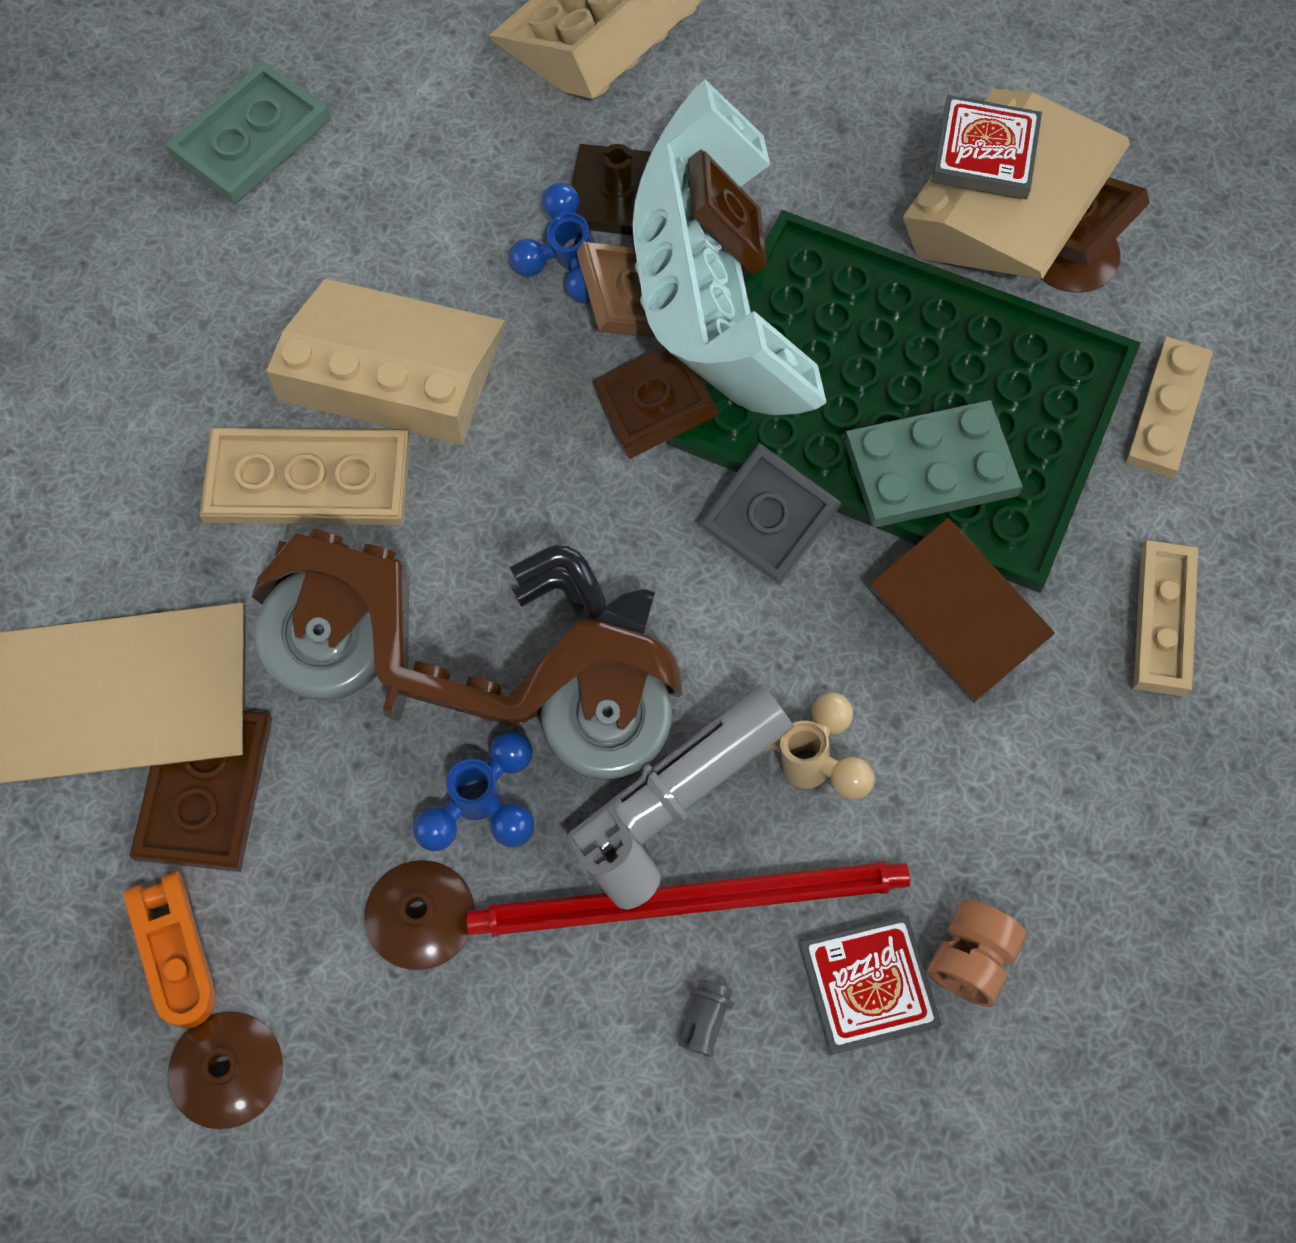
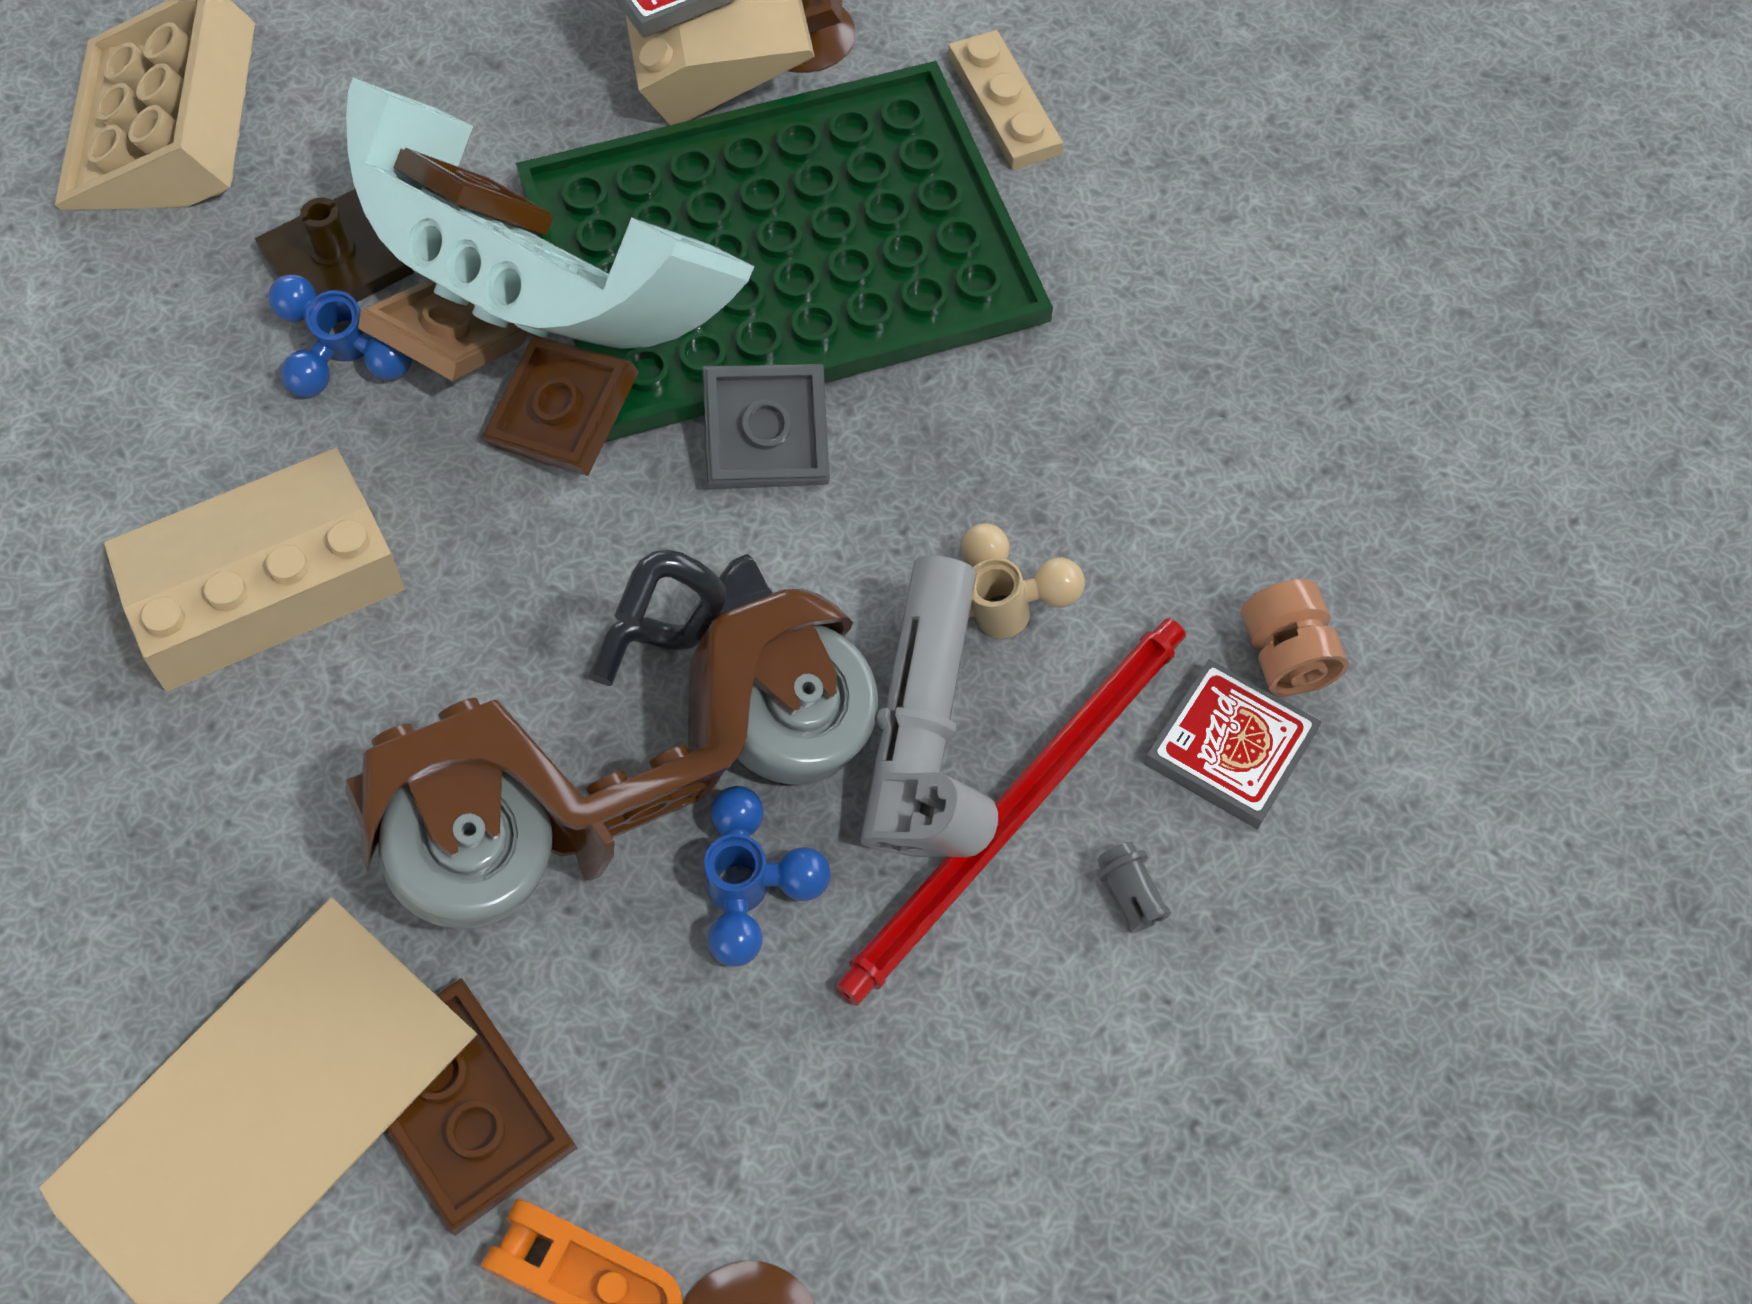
camera: 45 degrees left, 5 degrees down
tan tile [200,428,410,525] -> none
reddish brown dish [364,860,475,970] -> none
sand green plate [844,400,1023,528] -> none
reddish brown tile [869,518,1055,703] -> none
tan plate [1133,540,1198,697] -> none

